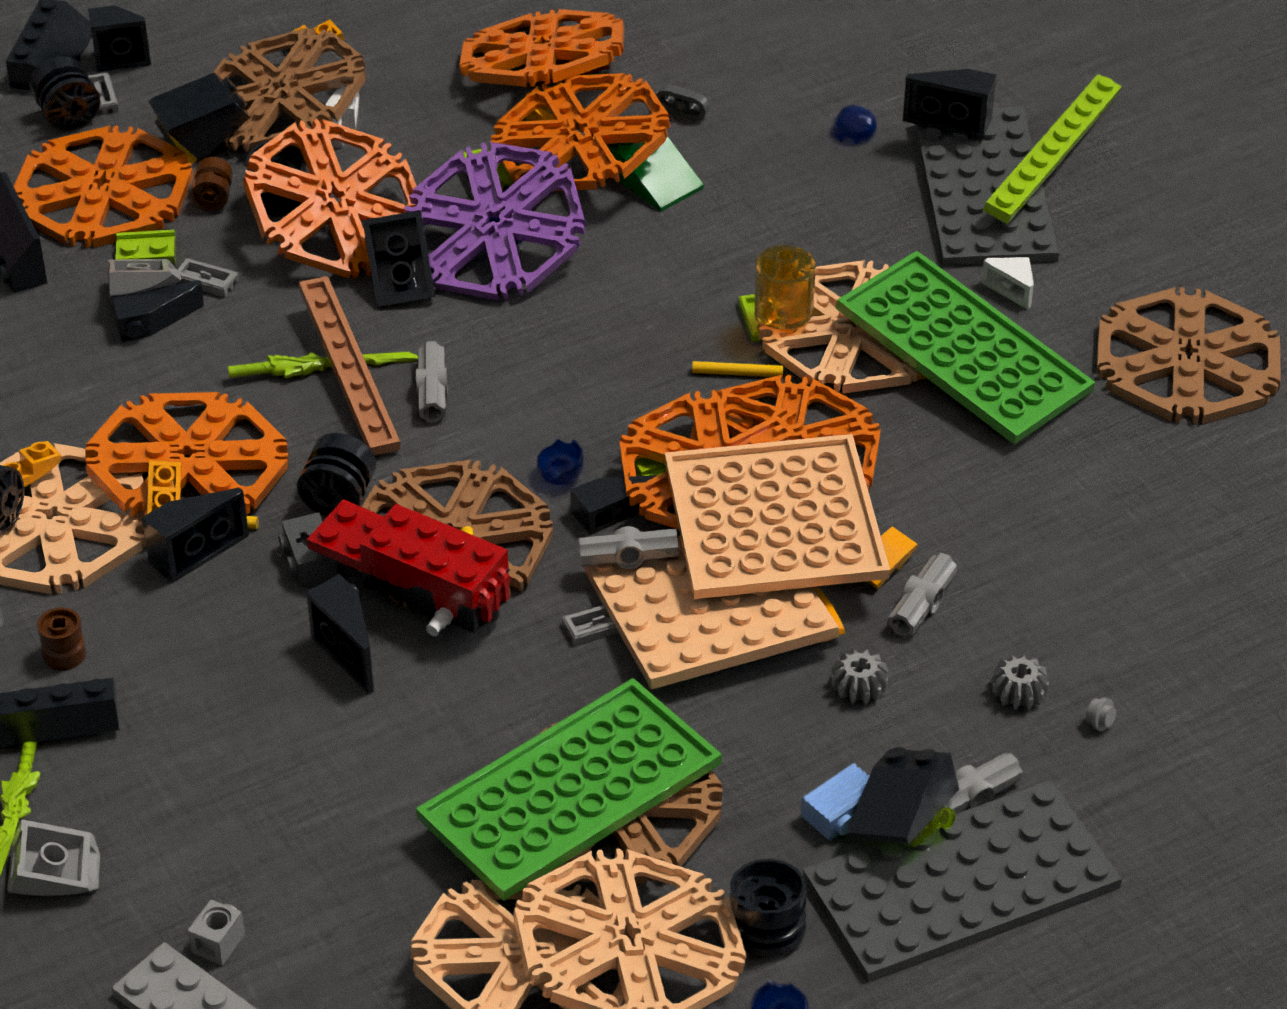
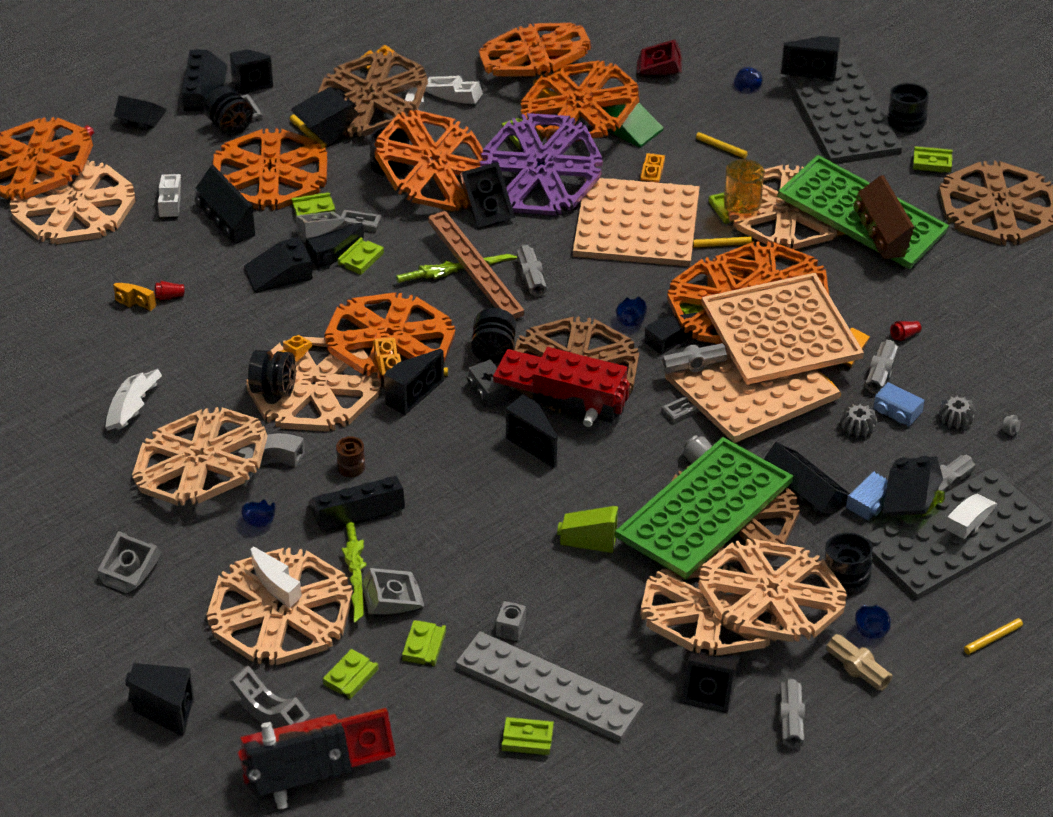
camera: 10 degrees left, 0 degrees up
reddish brown wheel [191,157,233,211] -> none
dark grey plate [656,84,710,121] -> none
white slope [982,257,1034,310] -> none
lime plate [983,74,1122,224] -> none
none -> black slope [244,237,313,293]
none -> lime plate [338,237,384,275]
none -> lime plate [402,620,446,666]
none -> white slope [425,76,483,104]
none -> lime slope [557,506,618,553]
none -> light nougat plate [573,178,699,267]
none -> dark red slope [637,39,682,76]
none -> light orange slope [641,153,665,183]
none -> light grey head [683,435,712,464]
none -> yellow bar [696,132,748,159]
none -> black slope [764,442,850,515]
none -> reddish brown slope [853,175,914,259]
none -> light blue brick [874,382,925,426]
none -> black wheel [888,83,929,130]
none -> red cone [890,321,922,341]
none -> lime plate [913,146,952,173]
none -> white slope [945,494,997,539]

